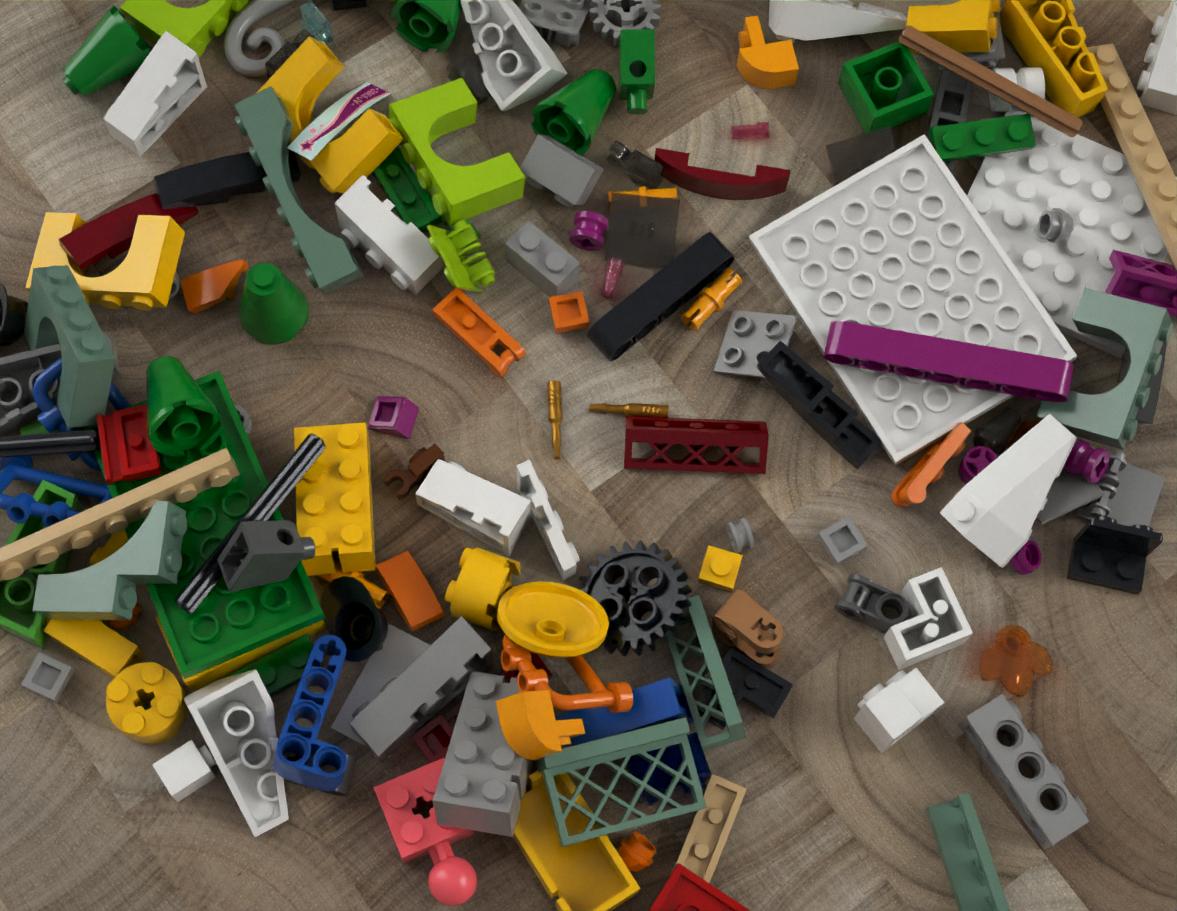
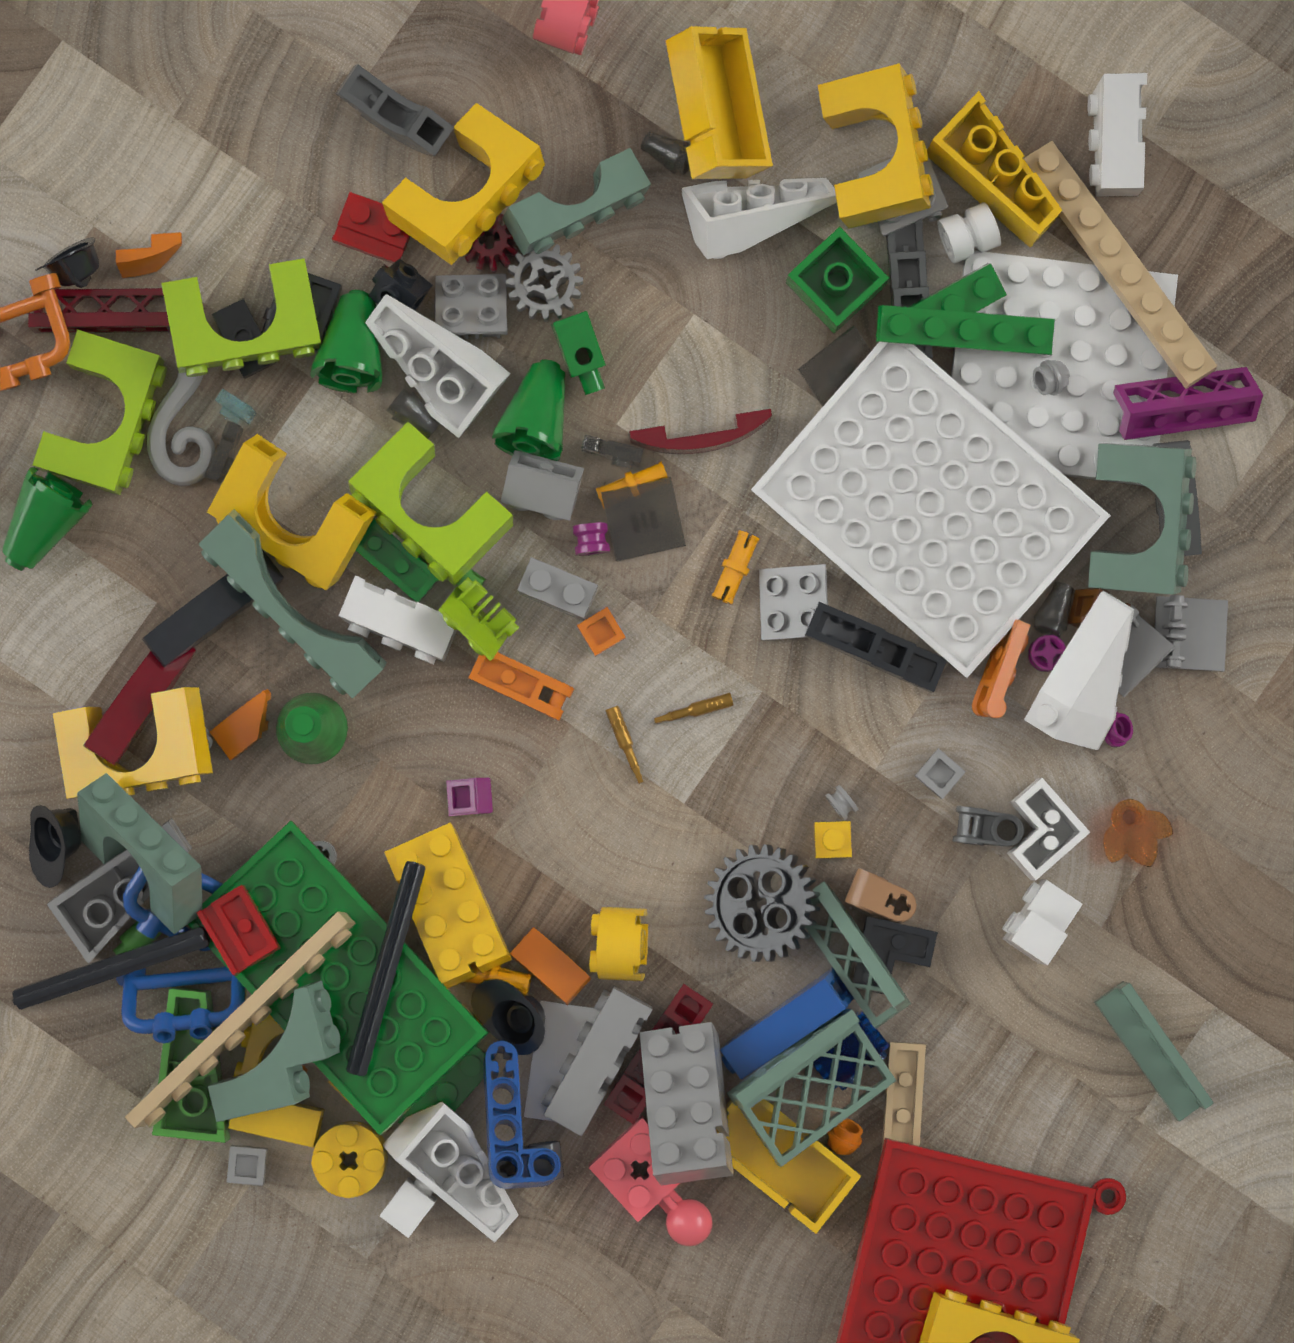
camera: 20 degrees left, 15 degrees up
white wedge [103,31,207,157] -> none
green cone [146,356,222,457] -> none
dark grey torso [217,520,315,592] -> none
sticker [287,82,391,161] -> none
reddish brown plate [384,443,445,500] -> none
white wedge [415,459,531,557] -> none
light orange brick [495,690,585,760] -> none
yellow dish [497,581,609,658] -> none
orange bar [501,634,633,713] -> none
white wing [516,460,580,581] -> none
black beam [586,232,735,362] -> none
clear pink piece [601,258,624,299] -> none
dark red fence [624,416,769,474] -> none
clear pink piece [731,122,770,139] -> none
light orange brick [736,15,799,89] -> none
magenta beam [824,321,1074,402] -> none
medium nougat axle [899,26,1083,137] -> none
light grey brick [959,694,1089,850] -> none
magenta wheel [1065,440,1110,484] -> none
black bracket [1067,516,1163,595] -> none
none -> green plate [876,305,1055,355]

